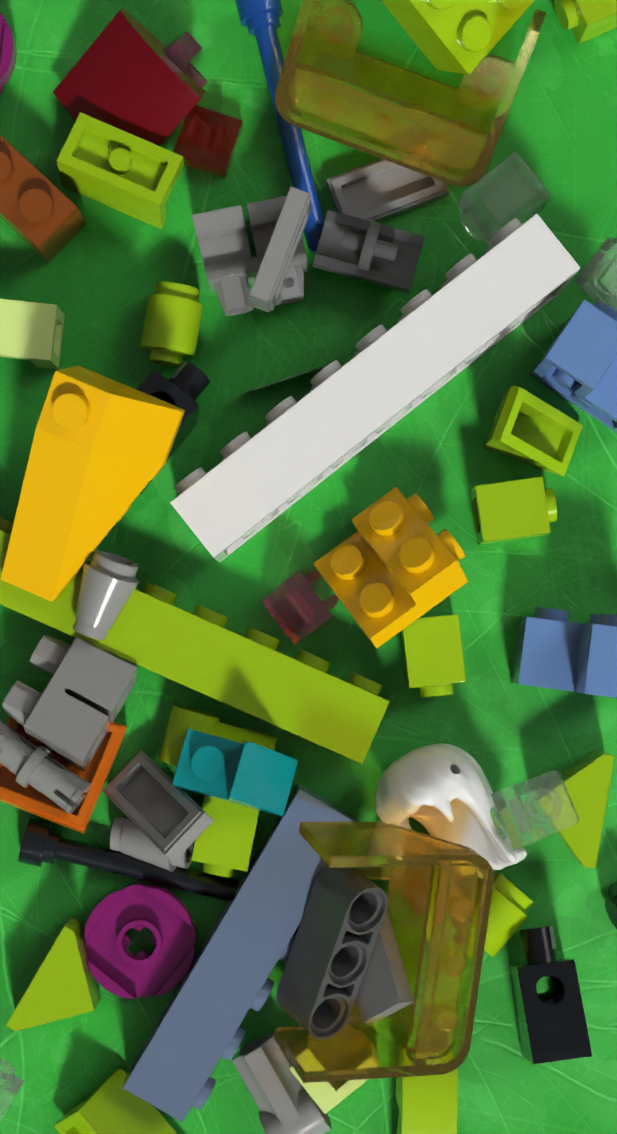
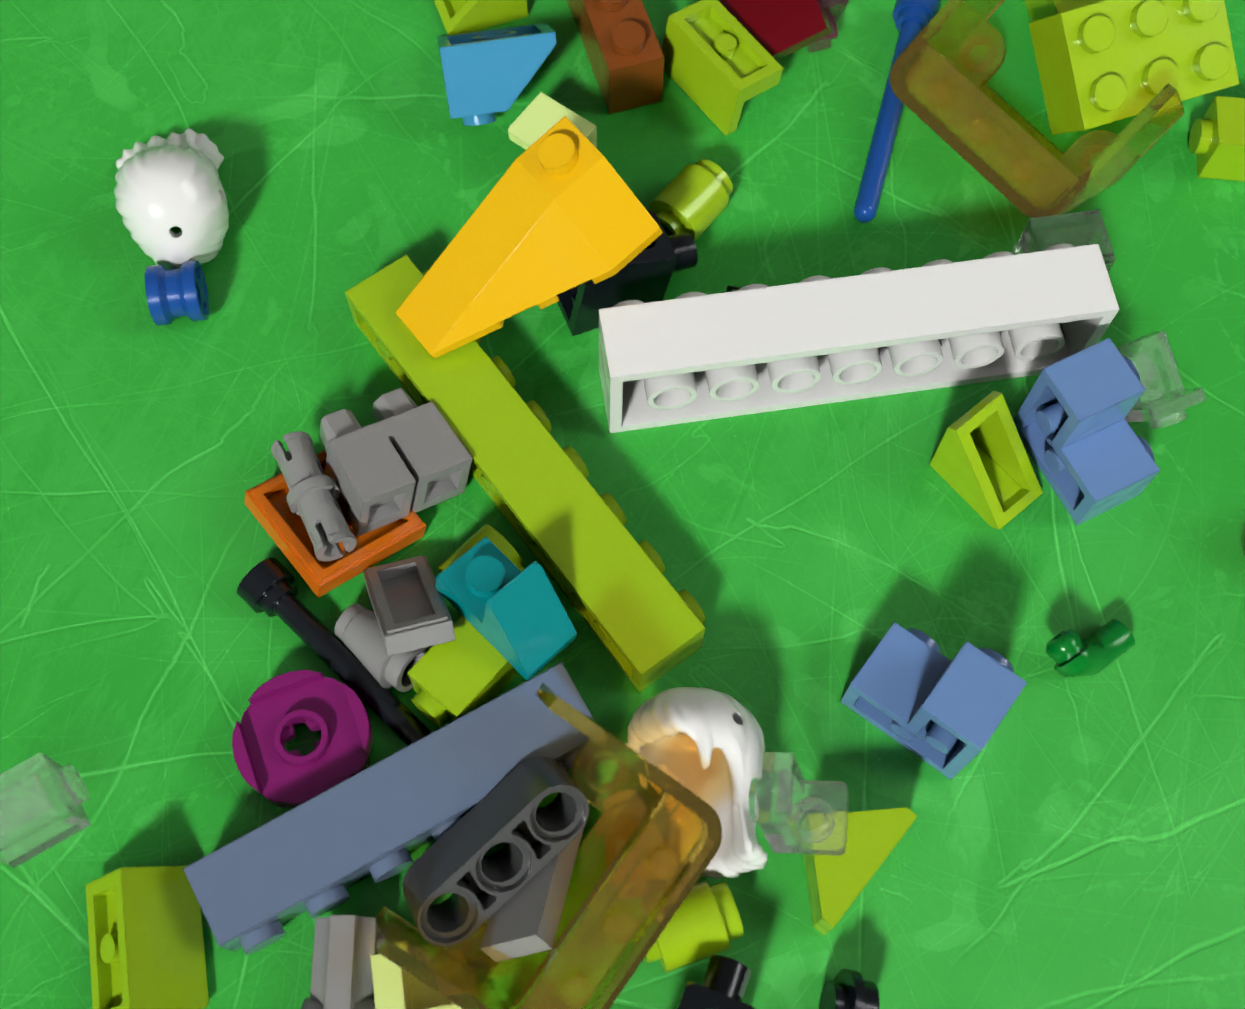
camera: 30 degrees right, 20 degrees down
lime slope [6,916,101,1031] -> none
light grey cone [73,550,139,640] -> none
clear red tile [173,105,243,178] -> none
light grey hips [191,196,307,316] -> none
light grey tile [249,187,311,313] -> none
clear pink tile [261,571,338,645] -> none
dark grey hips [313,210,425,293] -> none
yellow plate [313,487,469,649] -> none
light grey tile [326,141,449,223] -> none
lime brick [400,614,466,697] -> none
lime brick [470,476,557,545] -> none

